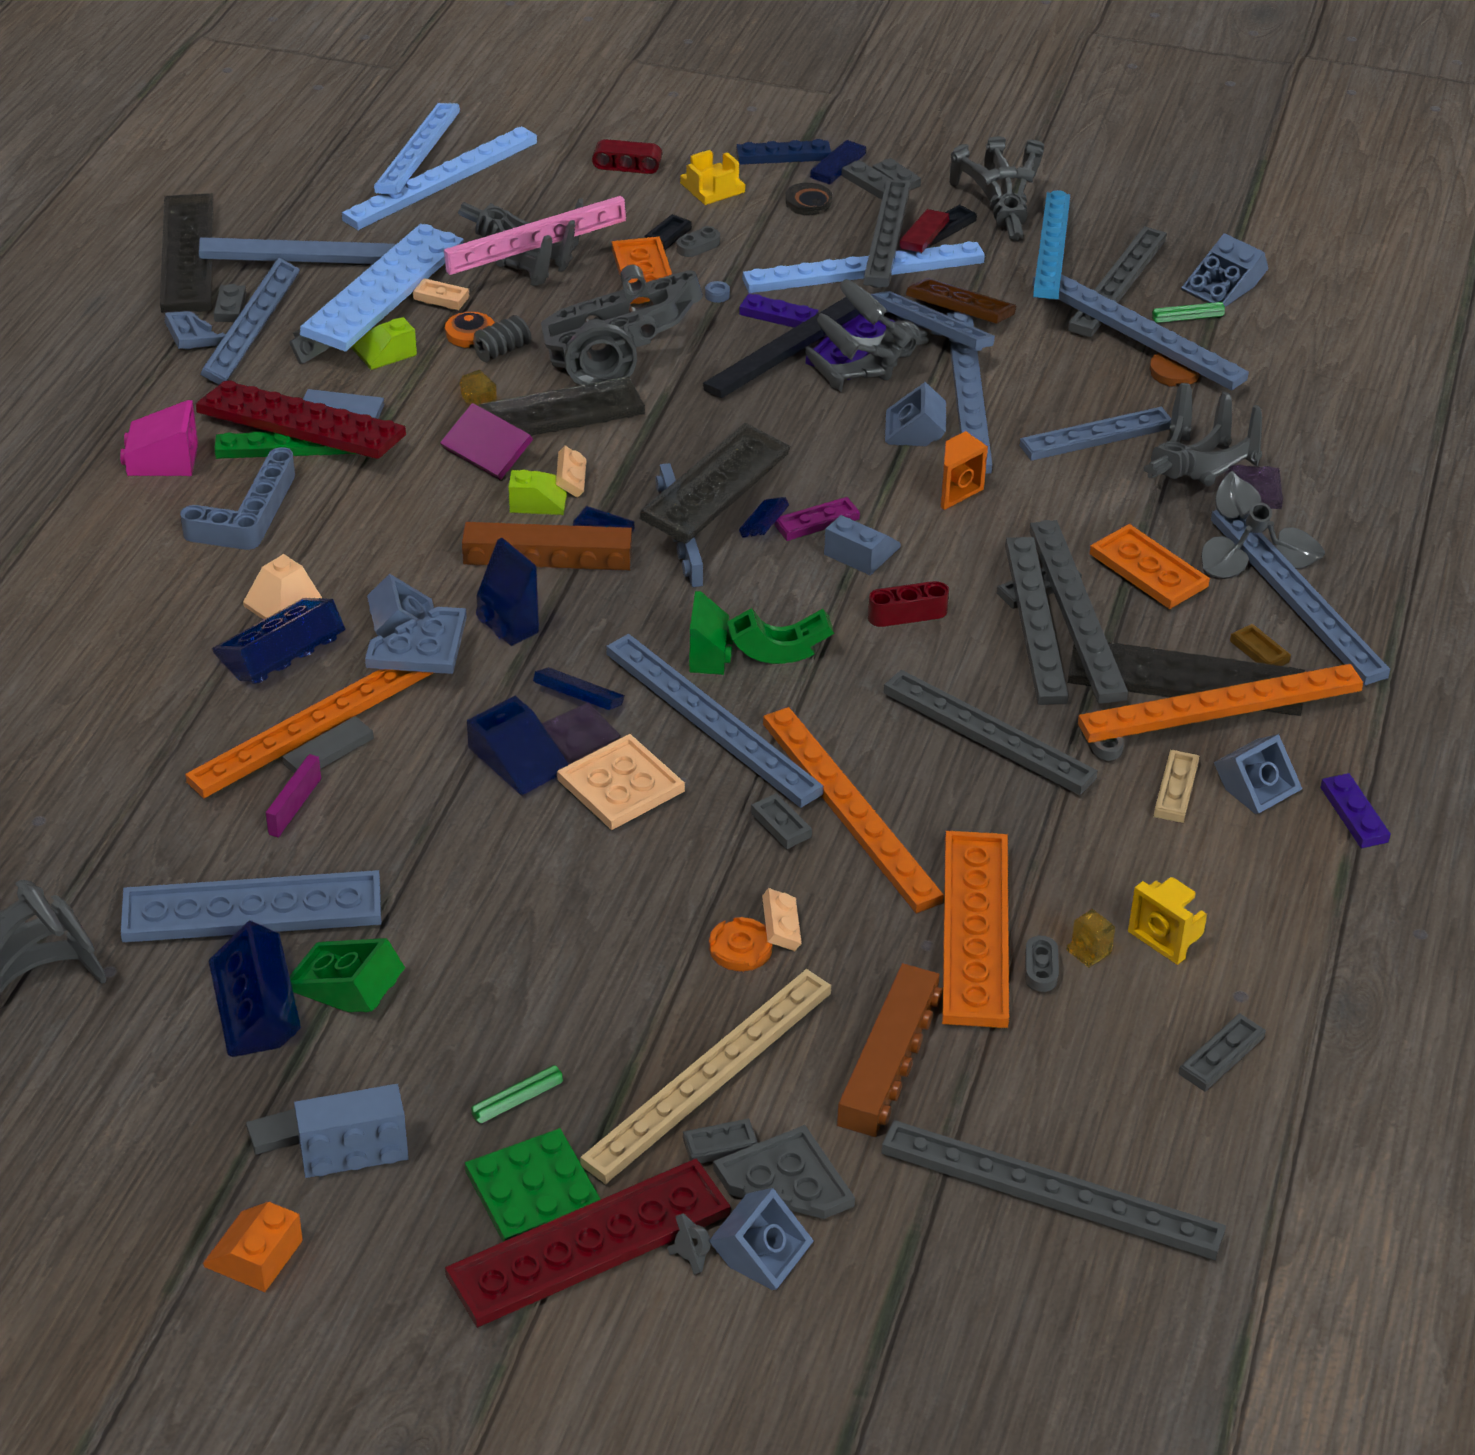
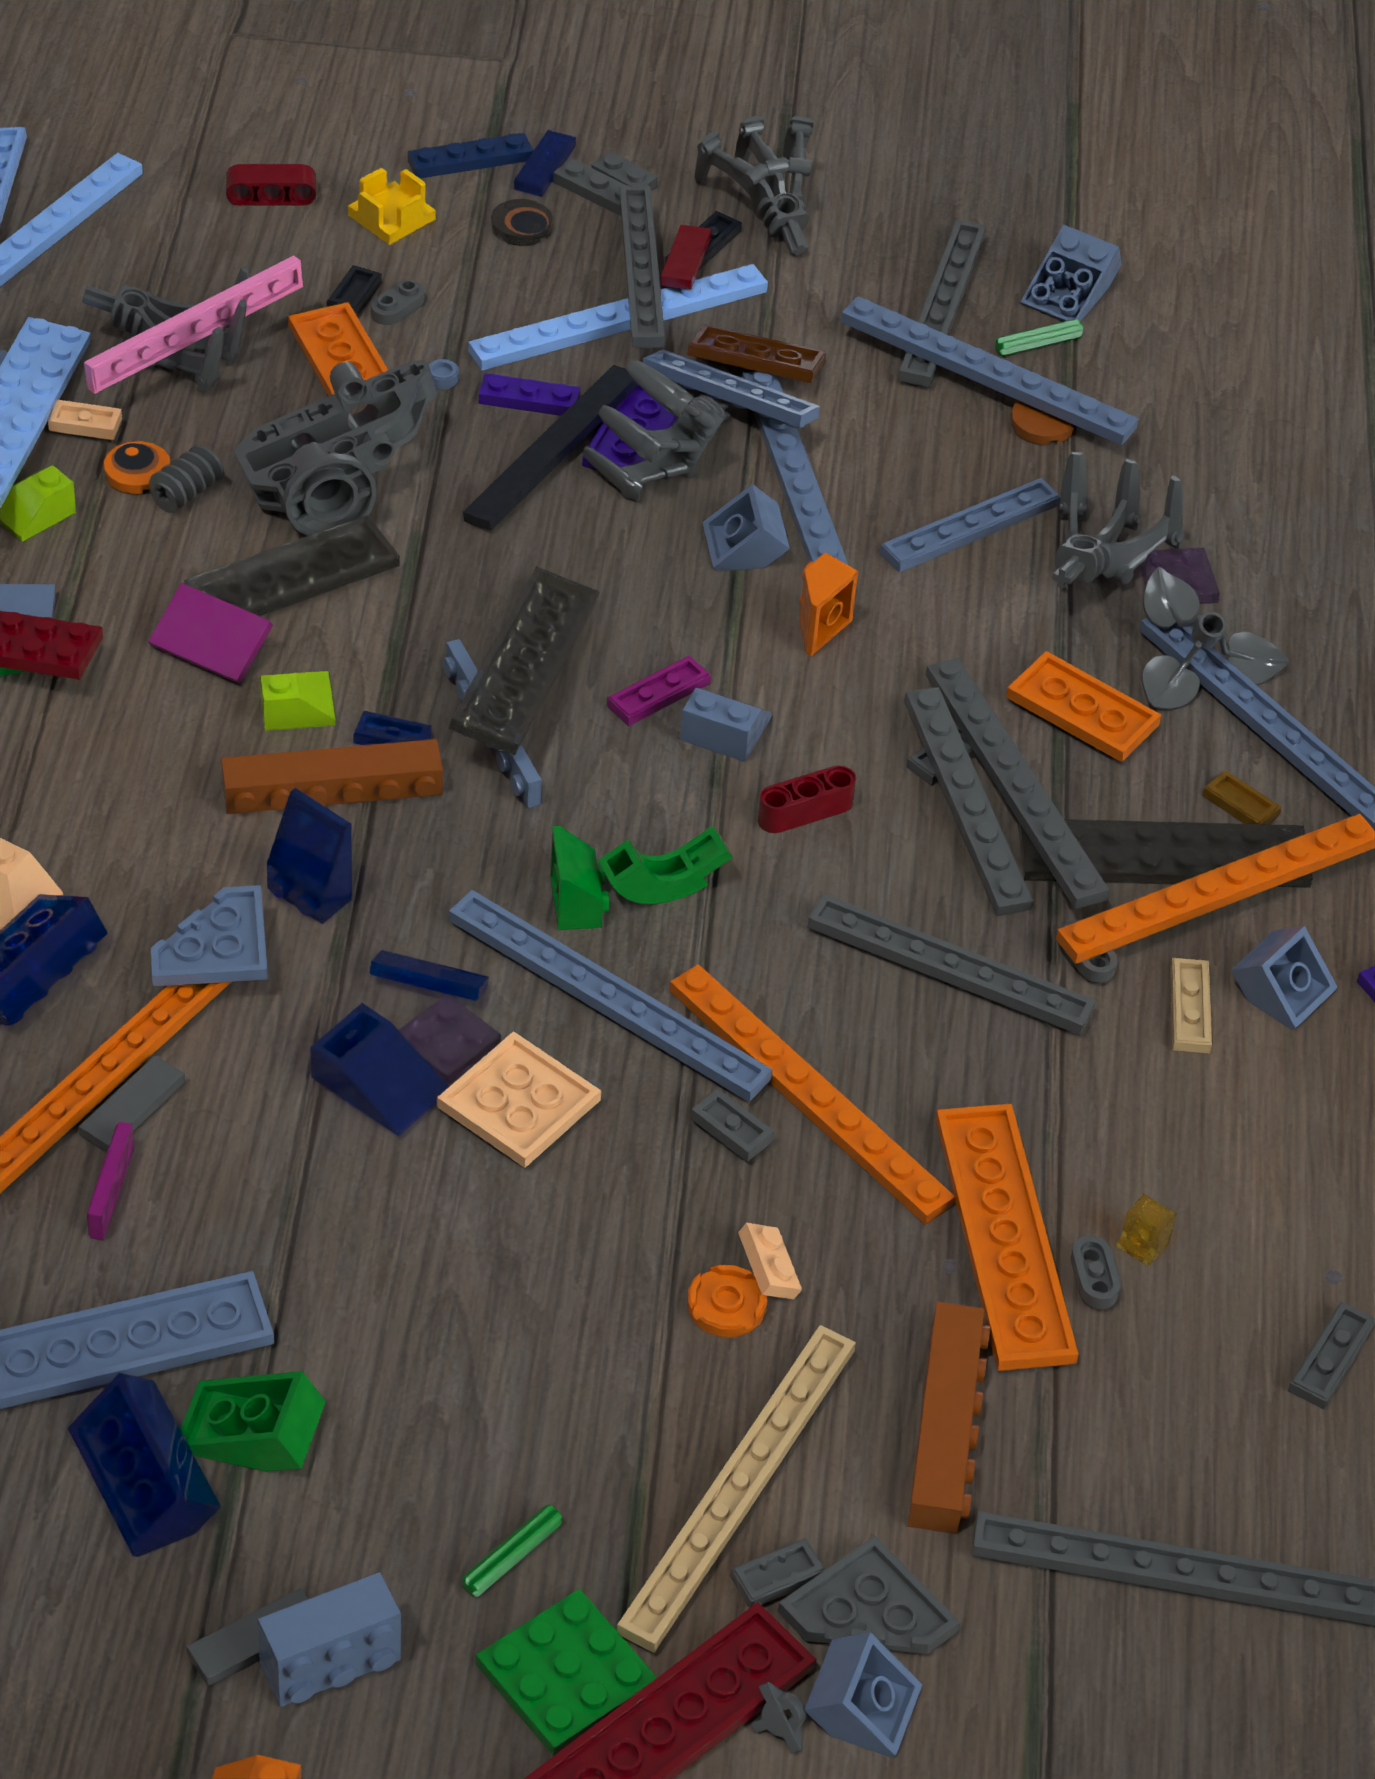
camera: 15 degrees left, 5 degrees up
sand blue slope [367,574,434,638] -> none
clear yellow brick [460,369,497,410] -> none
light nougat plate [556,446,586,498] -> none
clear blue tile [739,497,789,538] -> none
dark azure plate [1033,190,1071,299] -> none
yellow panel [1128,877,1207,965] -> none

